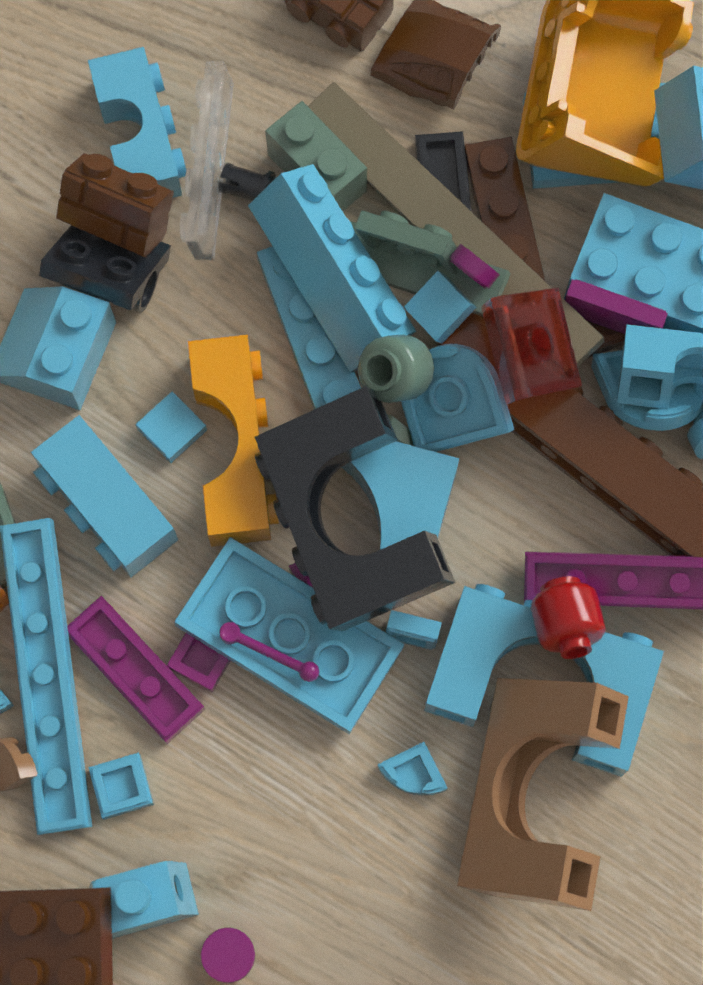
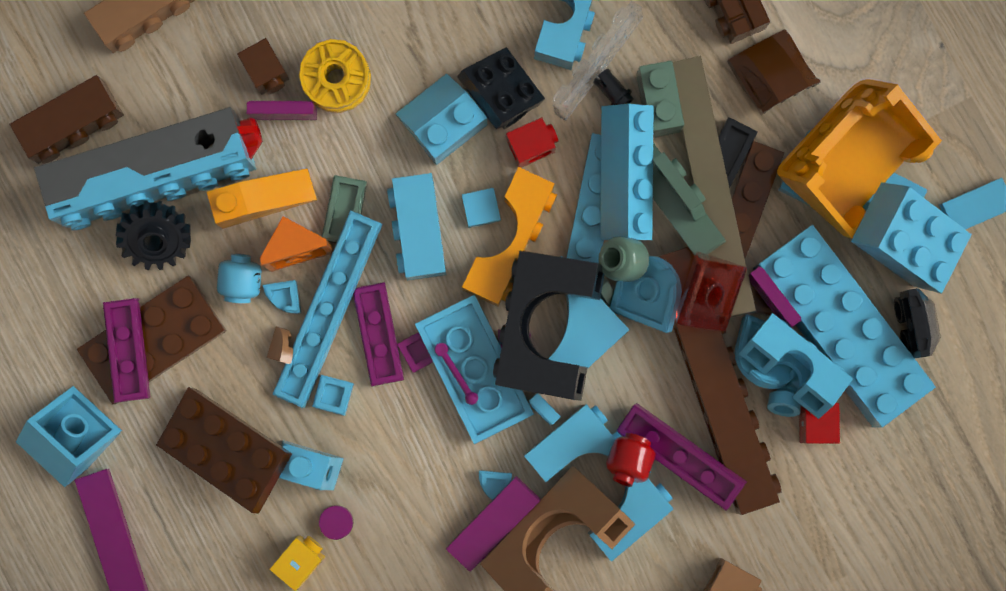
camera: 30 degrees right, 10 degrees up
reddish brown brick [56,153,174,257] -> none
medium azure tile [404,271,476,344] -> none
magenta tile [449,243,500,289] -> none
none -> magenta tile [446,476,540,572]
none -> red brick [506,117,559,168]

